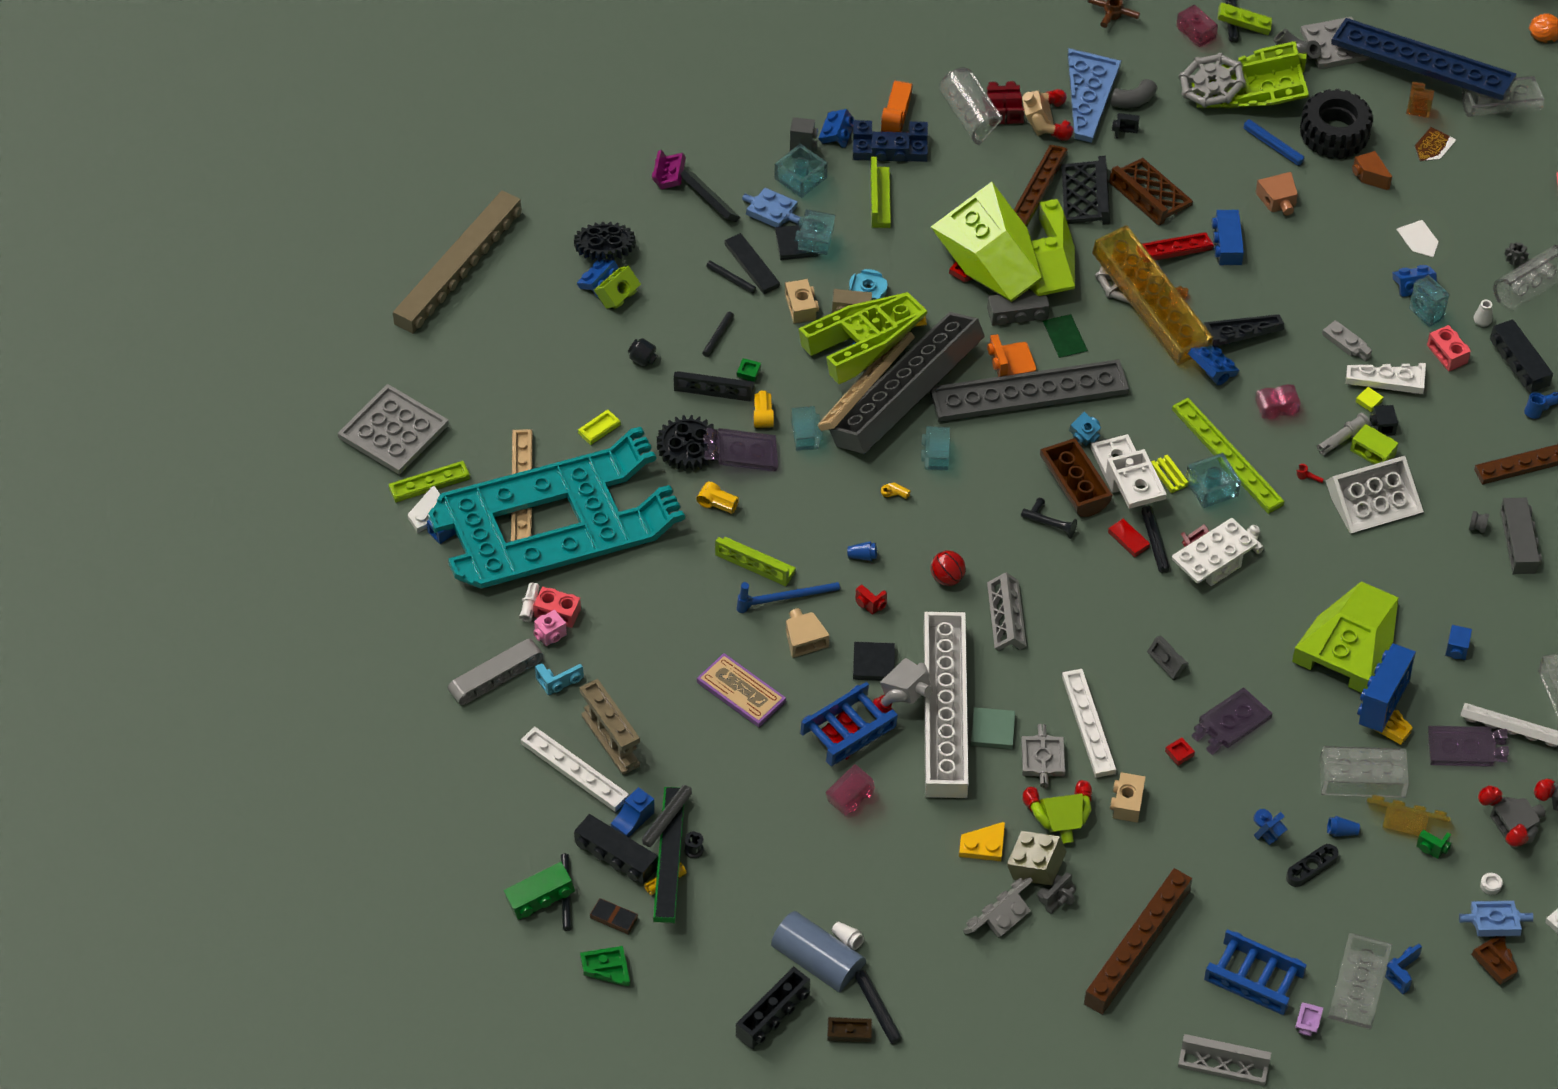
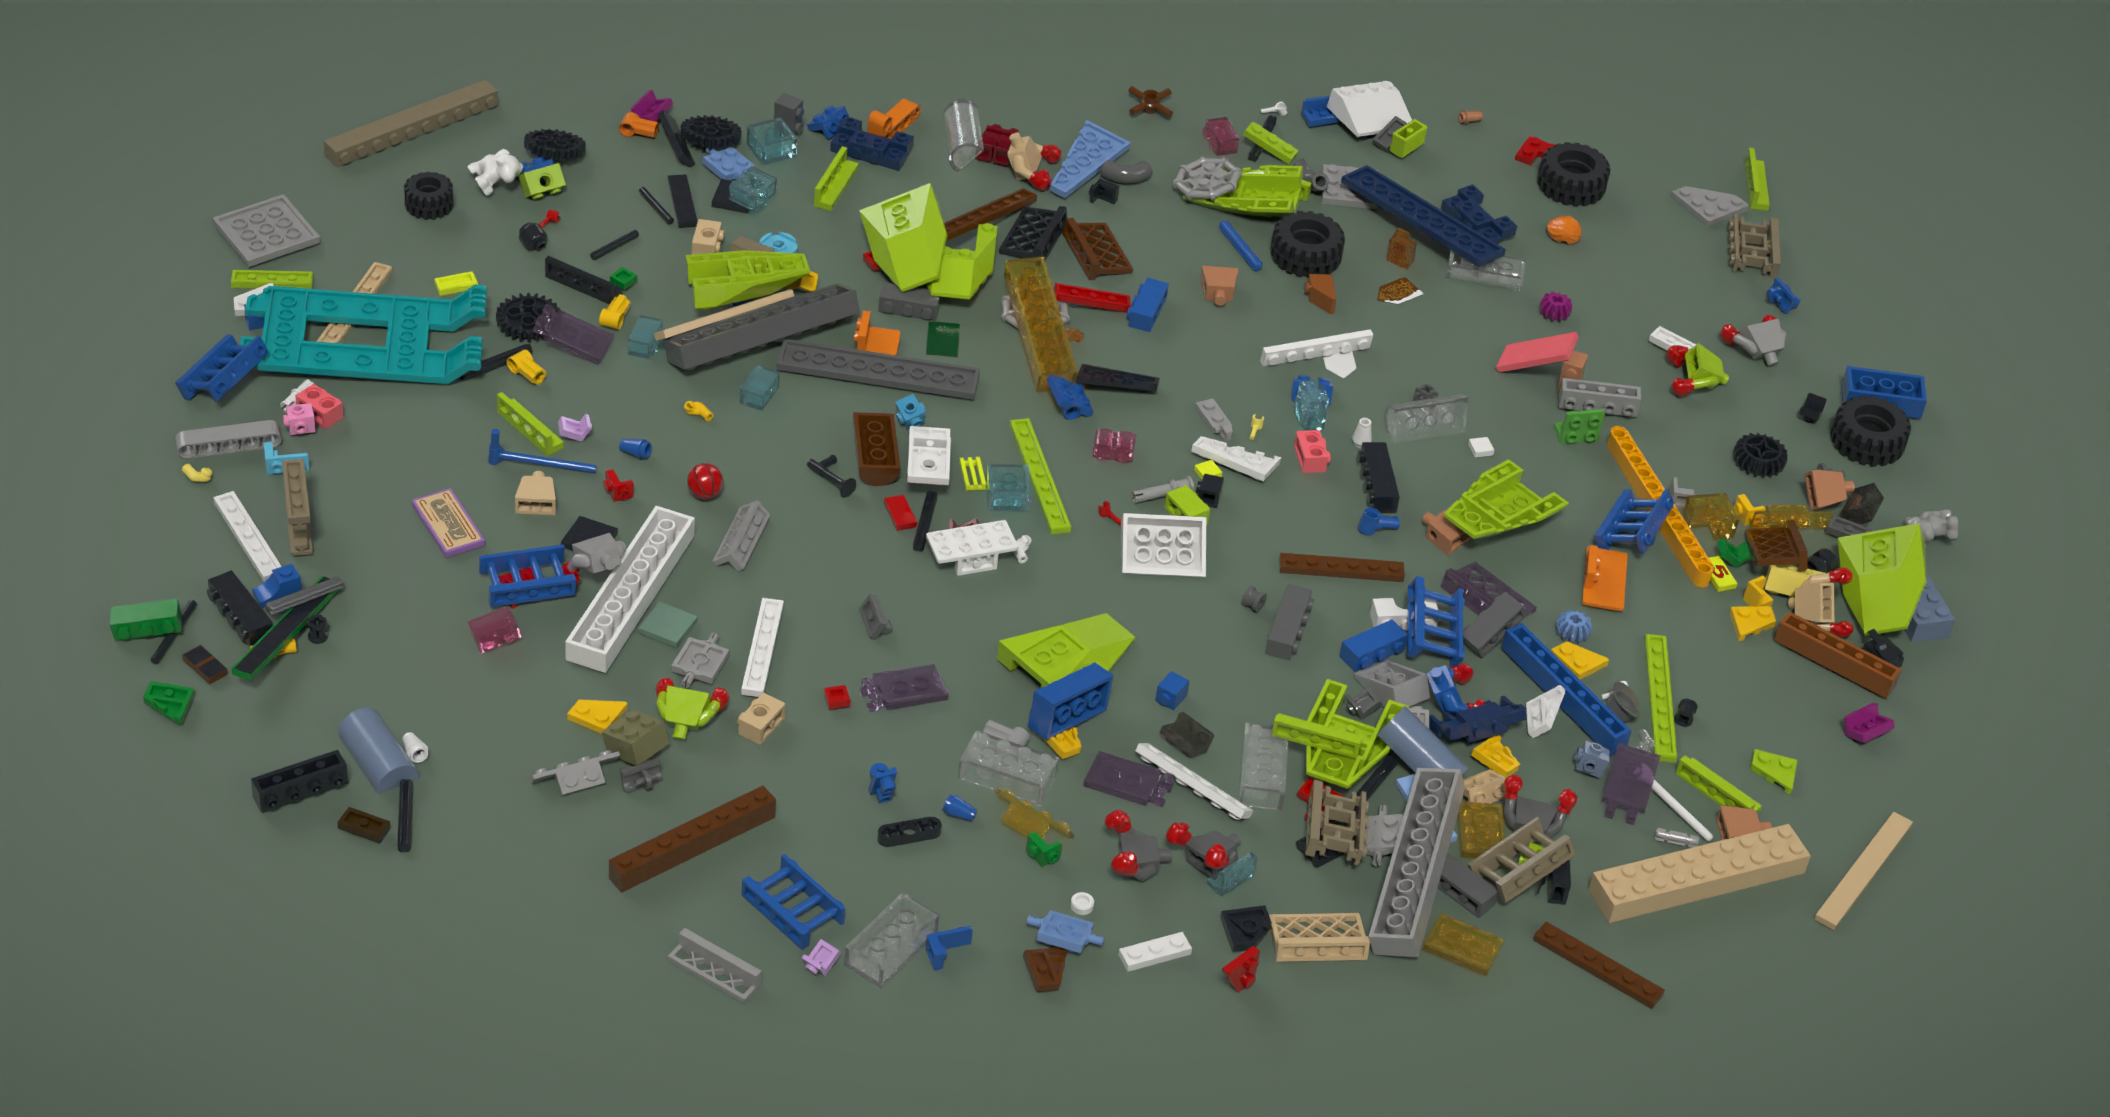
camera: 15 degrees right, 10 degrees down
none -> blue fence [175,334,269,401]
none -> light yellow arm [182,464,212,483]
none -> black tyre [404,172,454,220]
none -> black axle [460,344,533,380]
none -> white animal [467,149,523,196]
none -> red hand [539,210,560,227]
none -> lavender bracket [558,414,592,442]
none -> orange piece [619,112,659,138]
none -> black gear [680,115,741,148]
none -> light grey piece [982,720,1030,756]
none -> clear smoke bracket [1159,712,1214,757]
none -> light yellow hand [1249,414,1264,440]
none -> white plate [1260,329,1373,366]
none -> dark blue bracket [1441,184,1517,244]

